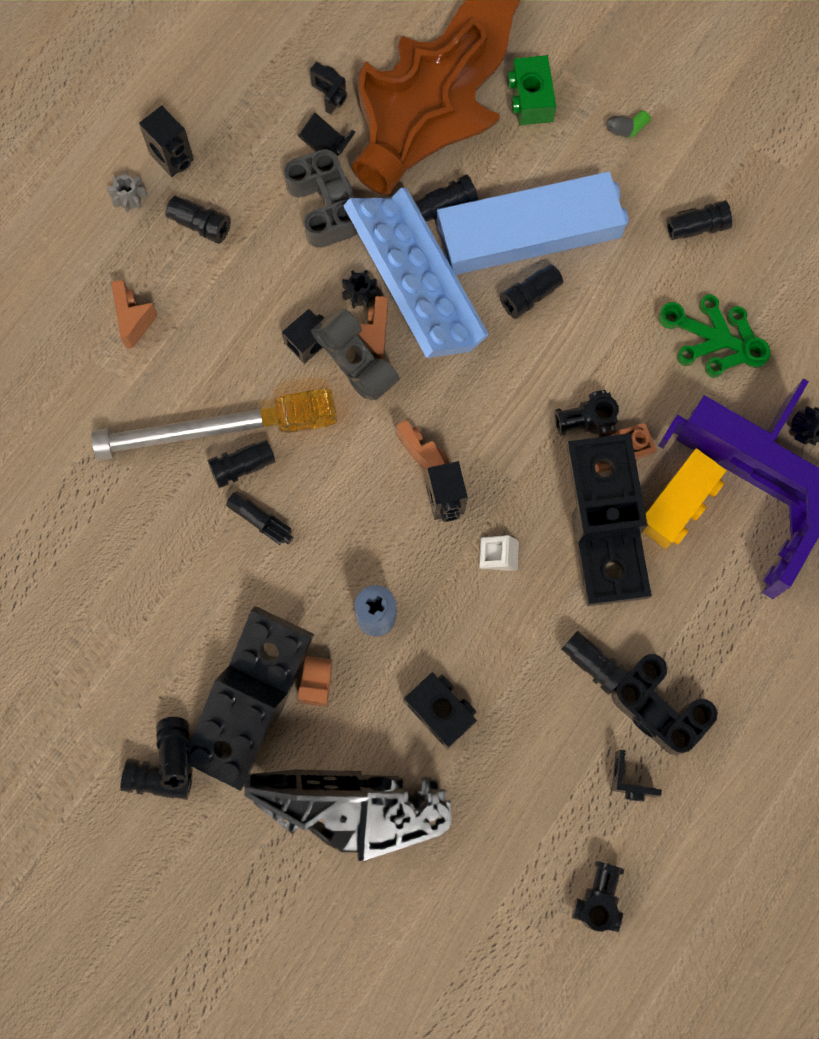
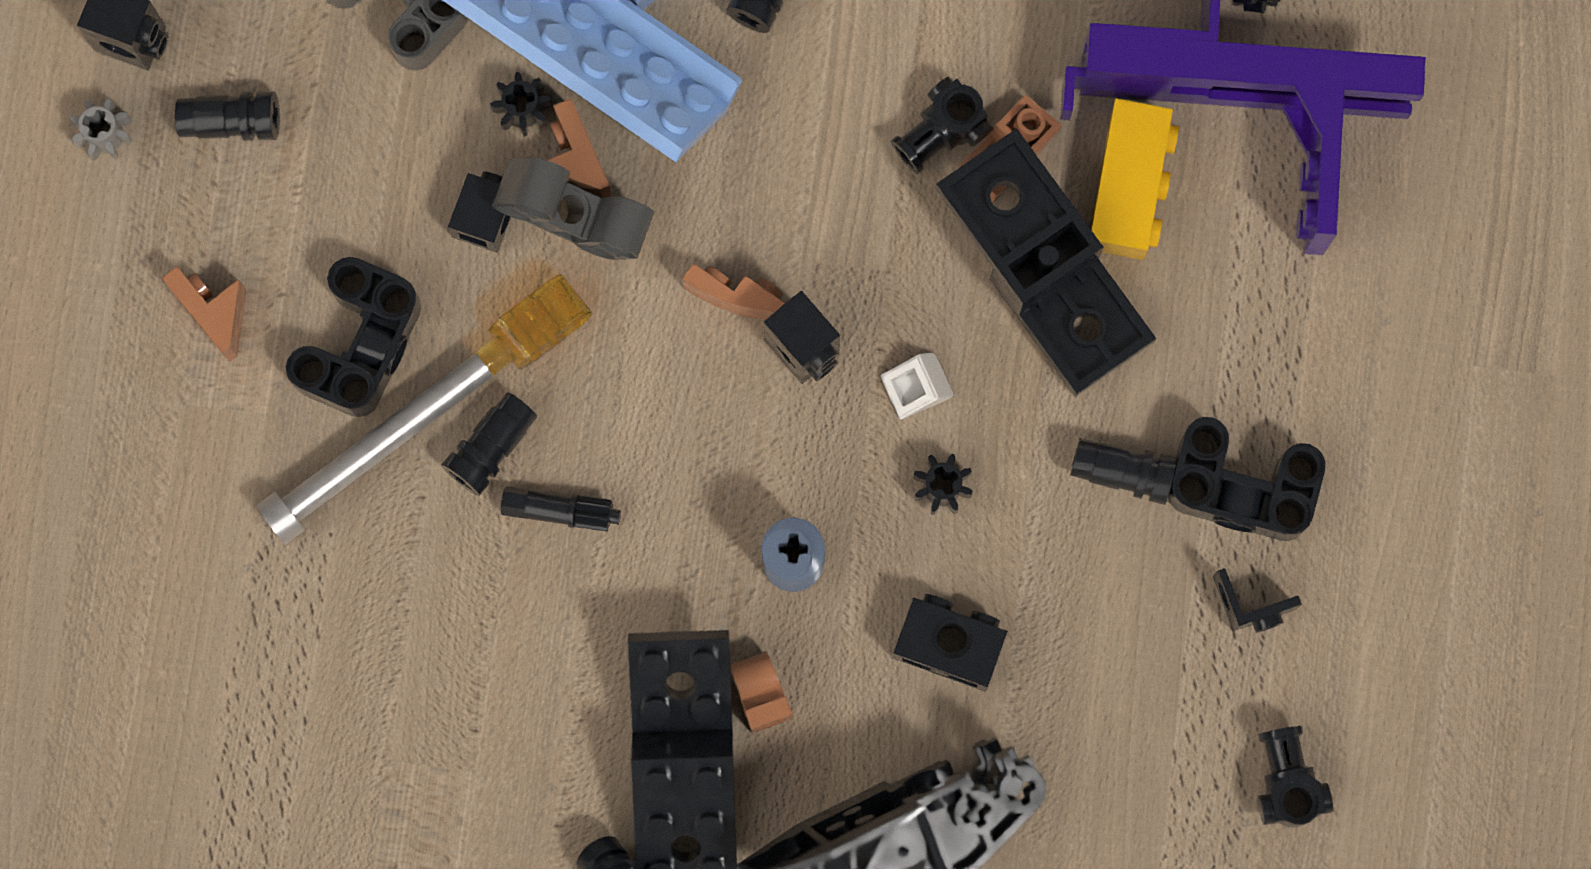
camera: 25 degrees left, 5 degrees up
none -> black beam [286,257,421,417]
none -> black gear [913,454,973,515]

